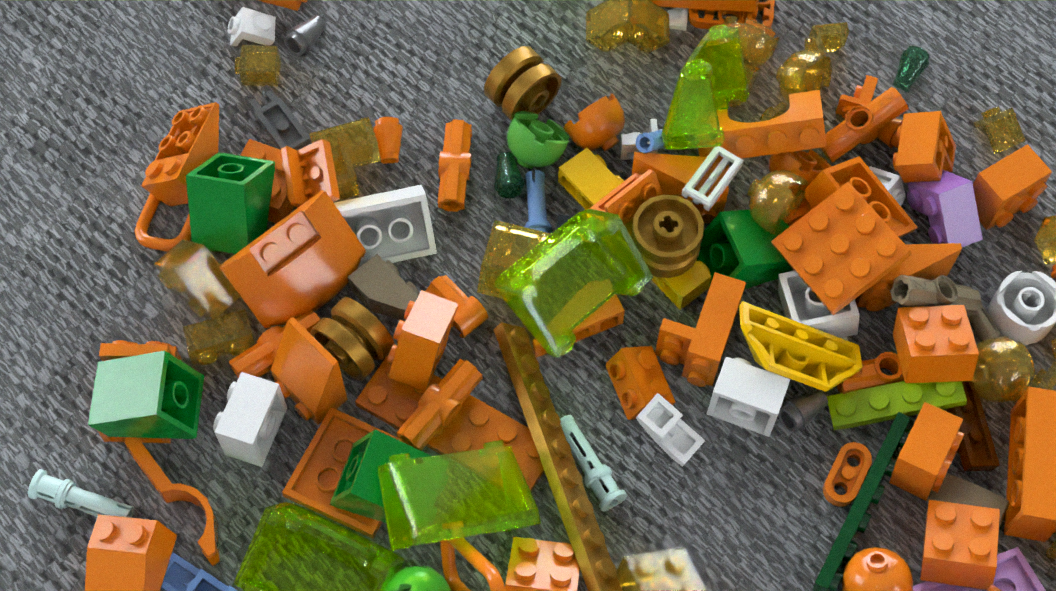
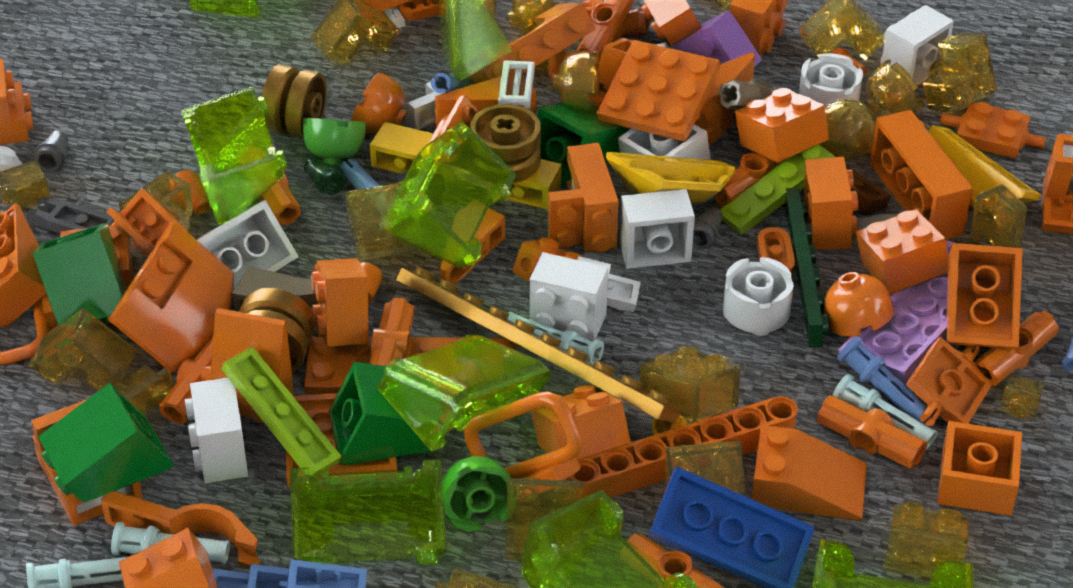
camera: 30 degrees left, 20 degrees down
none -> light aqua pin [111,522,230,565]
none -> clear neon green windscreen [181,86,288,226]
none -> lime plate [221,347,342,480]
none -> white brick [530,252,608,341]
none -> white brick [723,257,794,336]

